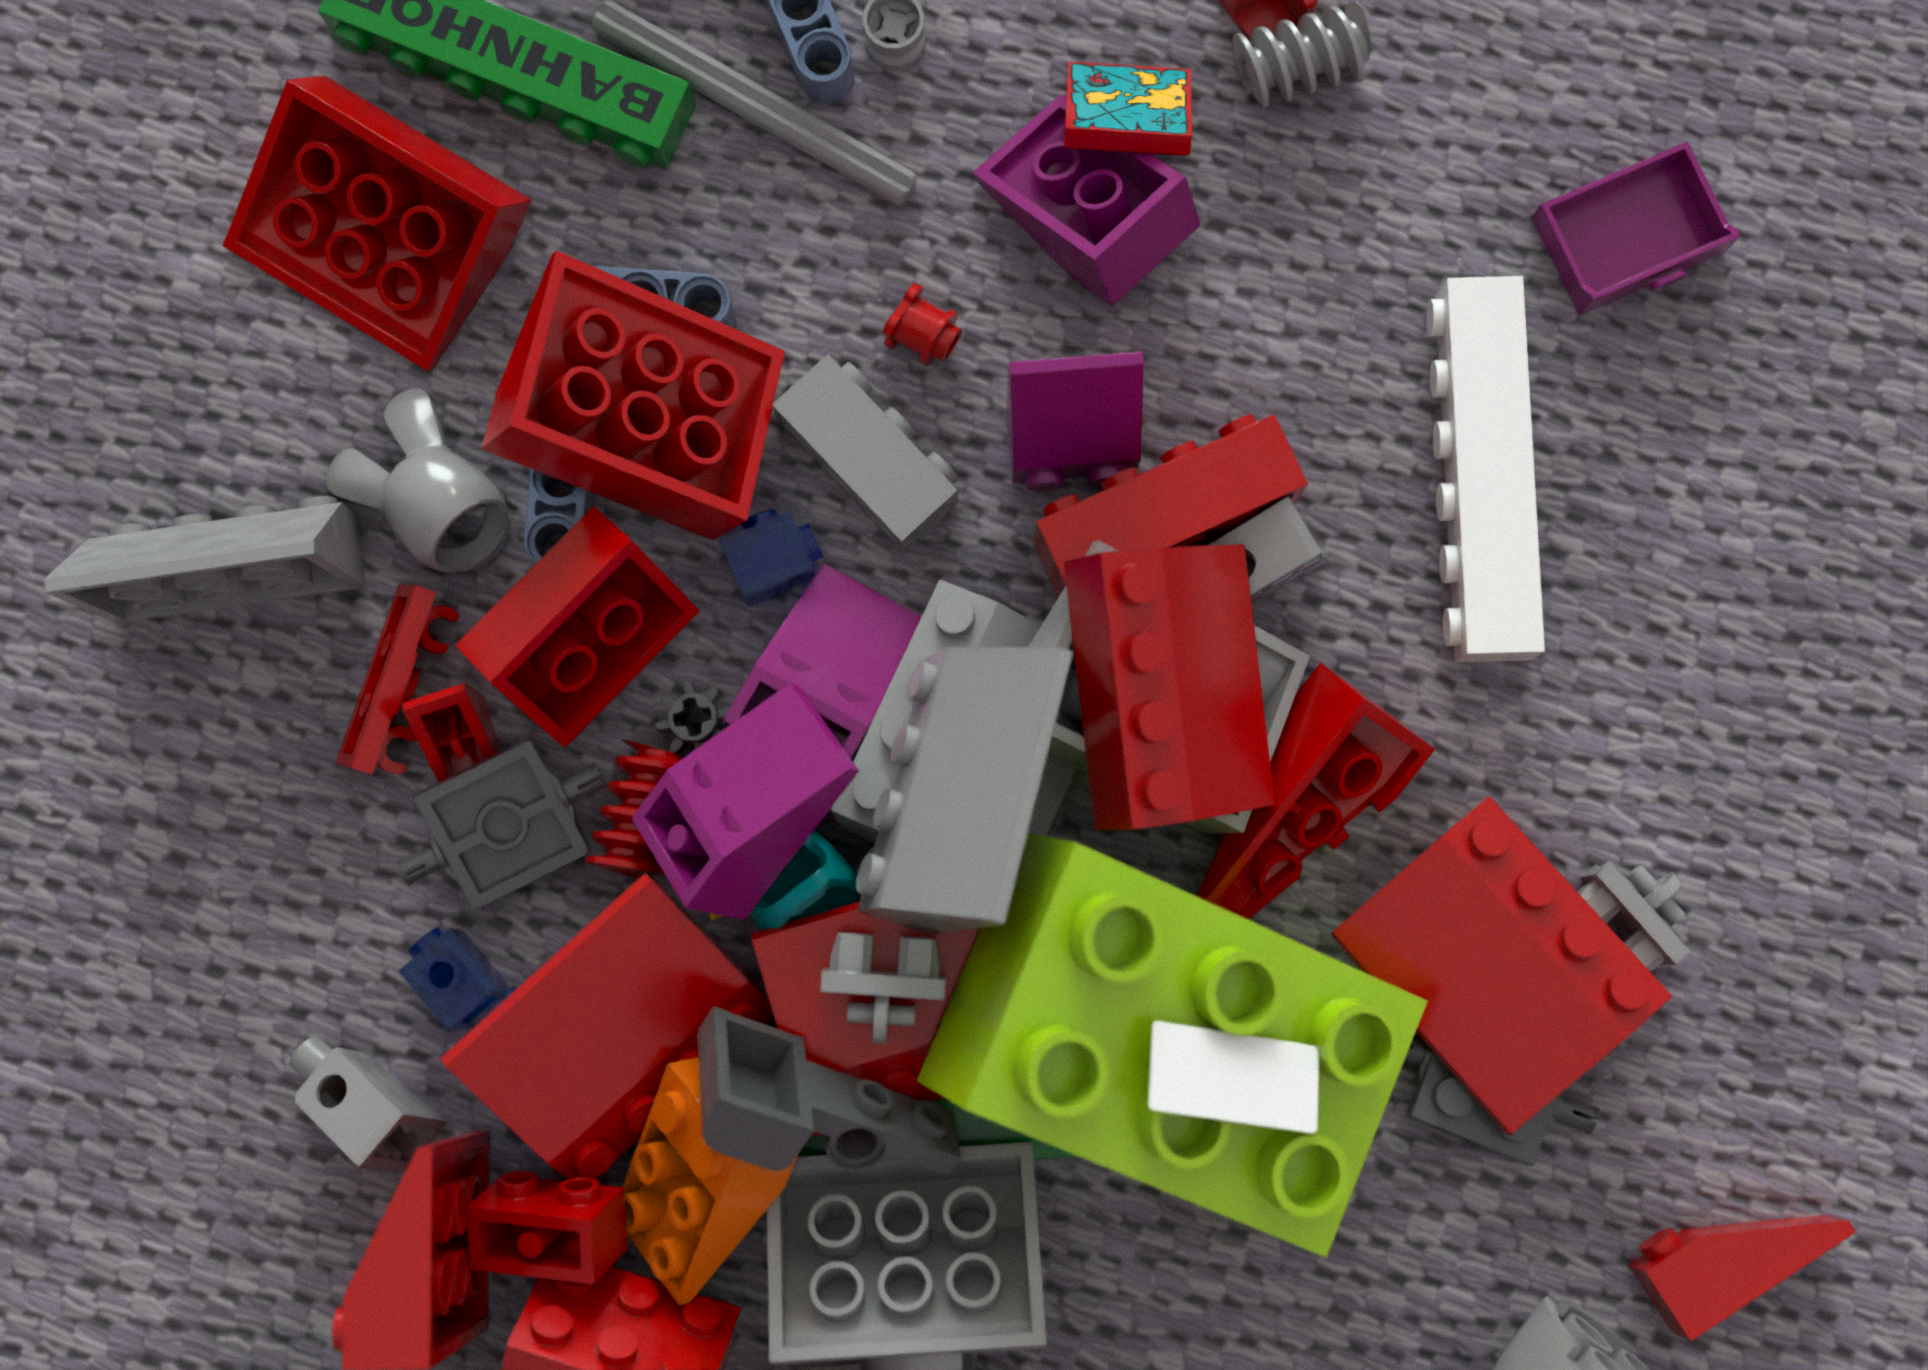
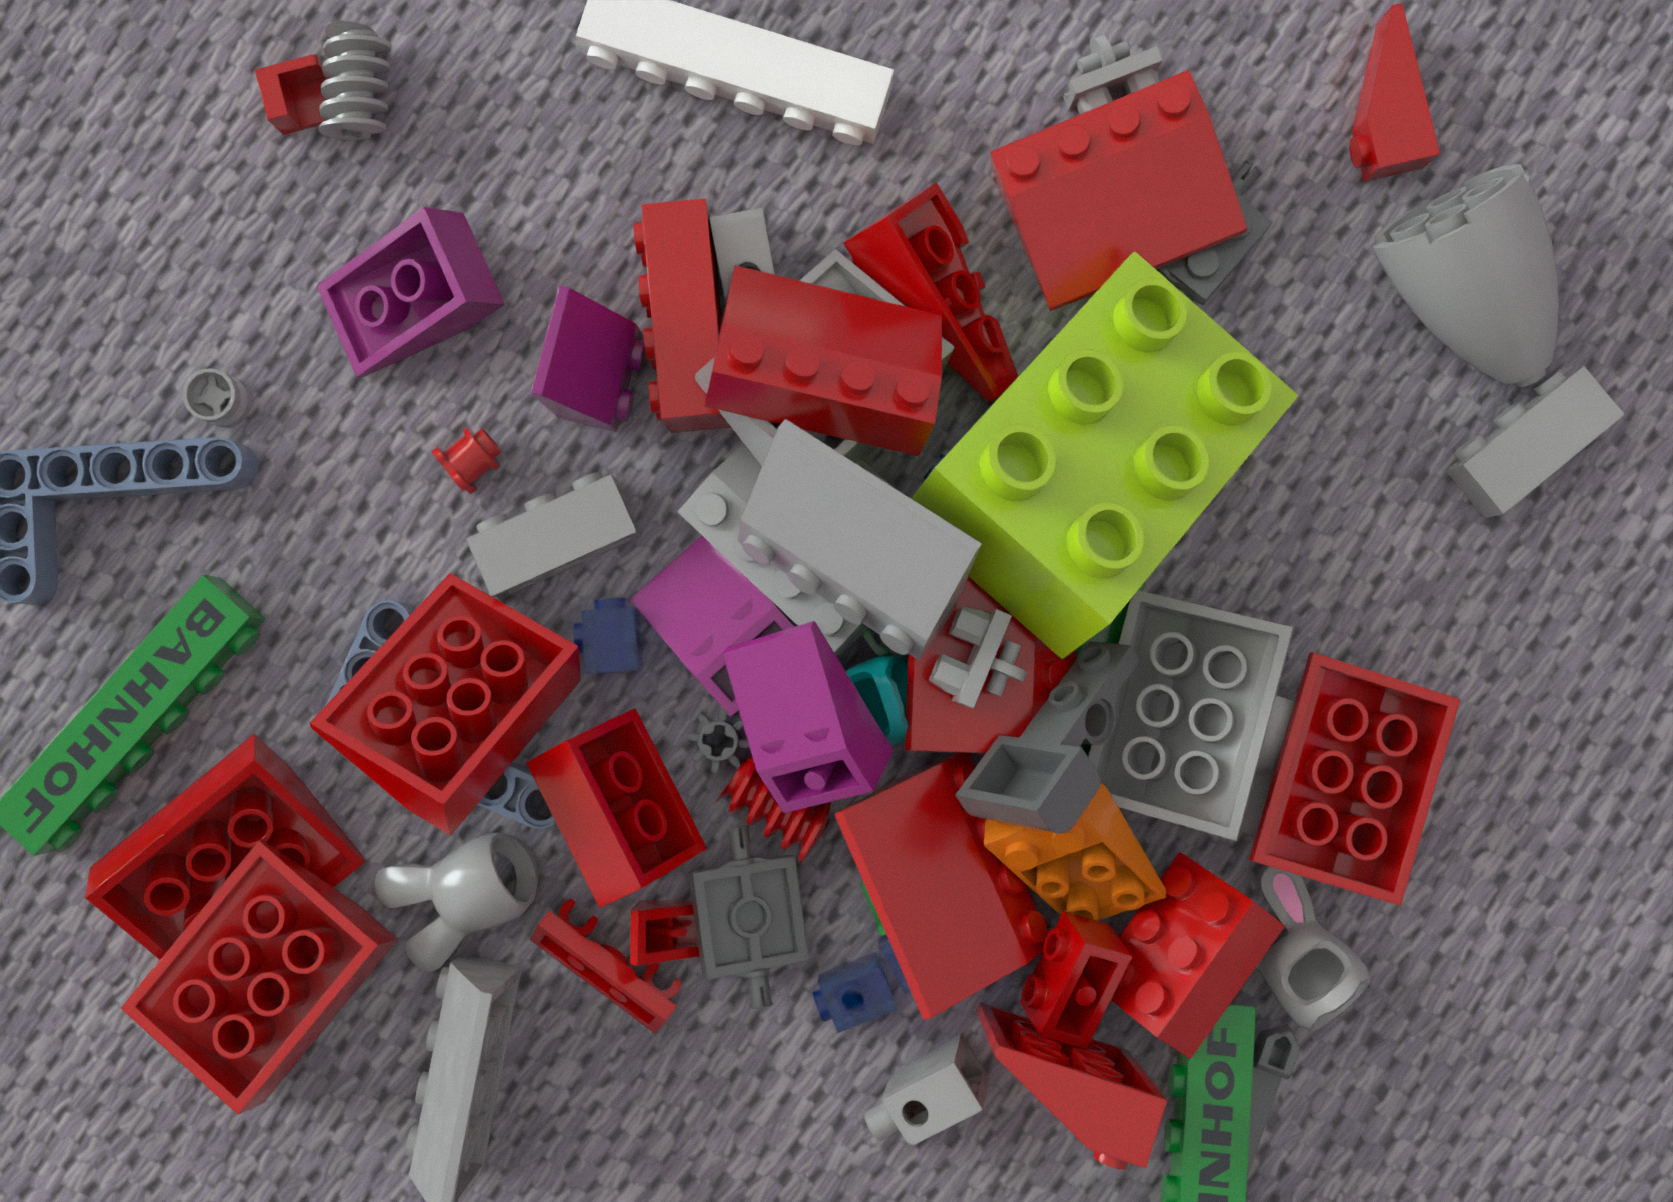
camera: 75 degrees left, 5 degrees up
light grey axle [592,0,917,205] -> none
tile [1064,61,1192,156] -> none
white sticker [1149,1021,1319,1133] -> none
none -> red slope [120,840,398,1115]

